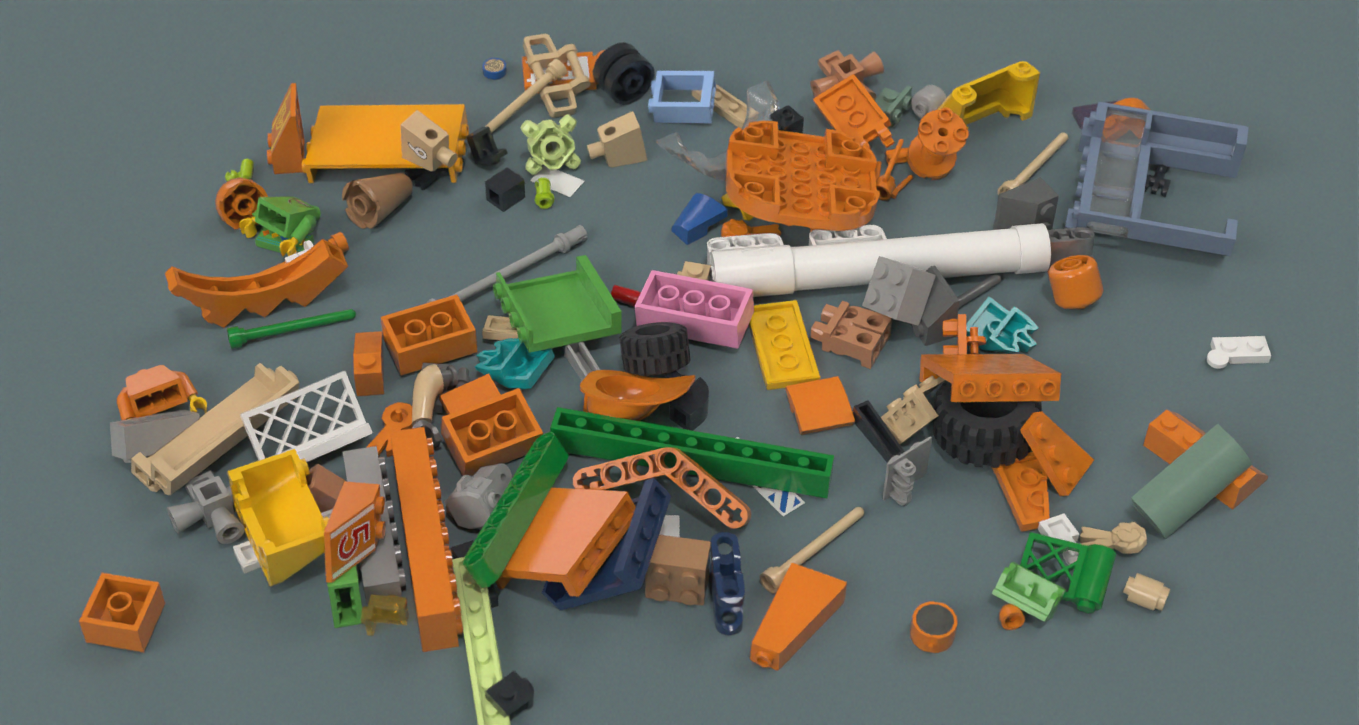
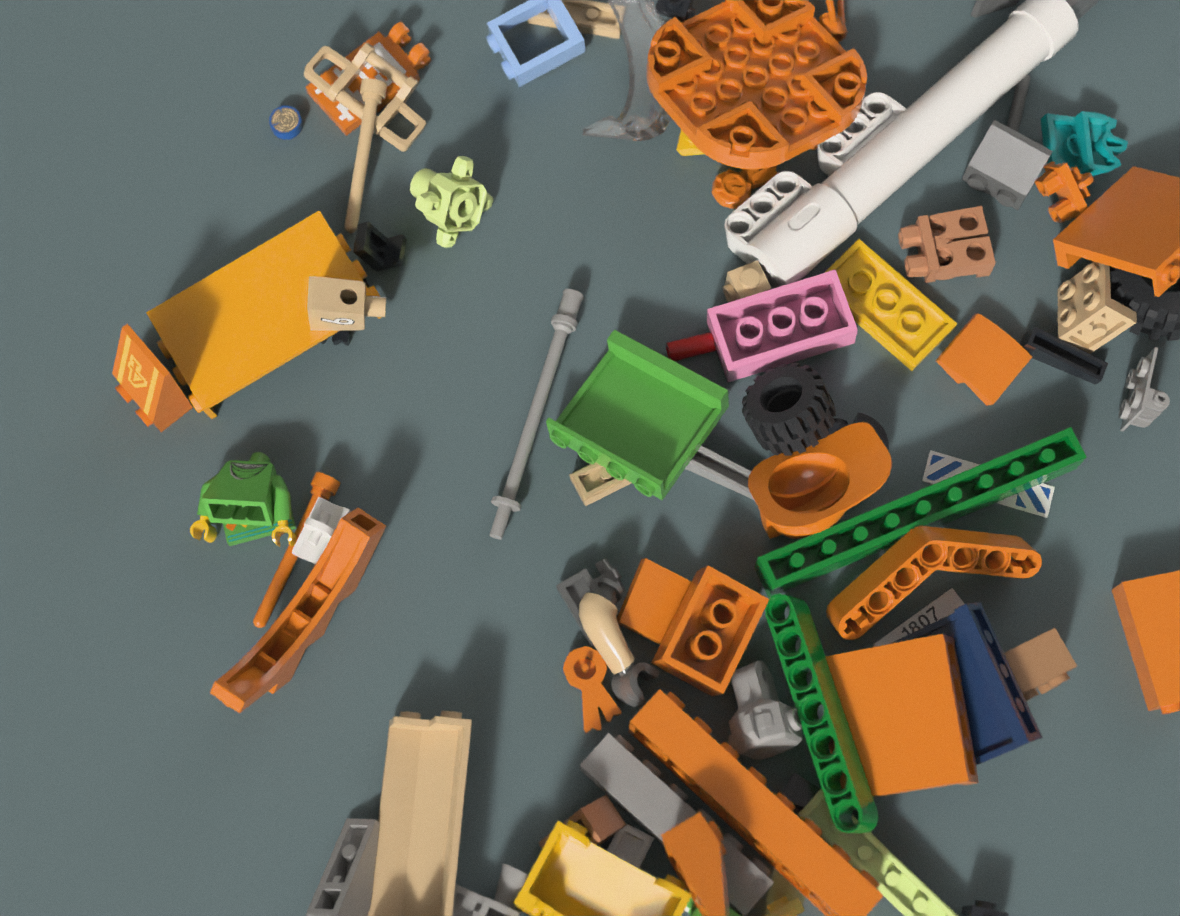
camera: 35 degrees left, 25 degrees up
orange torso [116,365,207,420] -> none
orange cylinder [215,177,268,230] -> none
lime arm [225,159,254,182] -> none
green piece [227,309,356,349] -> none
white fence [240,371,373,462] -> none
medium nougat cone [342,173,412,229] -> none
orange slope [353,331,384,396] -> none
orange brick [381,294,477,375] -> none
teal plate [475,338,555,389] -> none
black brick [485,167,525,212] -> none
white sticker [530,165,584,197] -> none
lime pin [534,178,555,209] -> none
tan torso [587,112,647,168] -> none
black wheel [592,42,655,105] -> none
blue slope [672,193,728,245] -> none
dark blue piece [709,532,745,635] -> none
tan piece [759,507,864,593] -> none
light grey brick [862,256,936,326] -> none
orange head [1048,255,1104,309] -> none

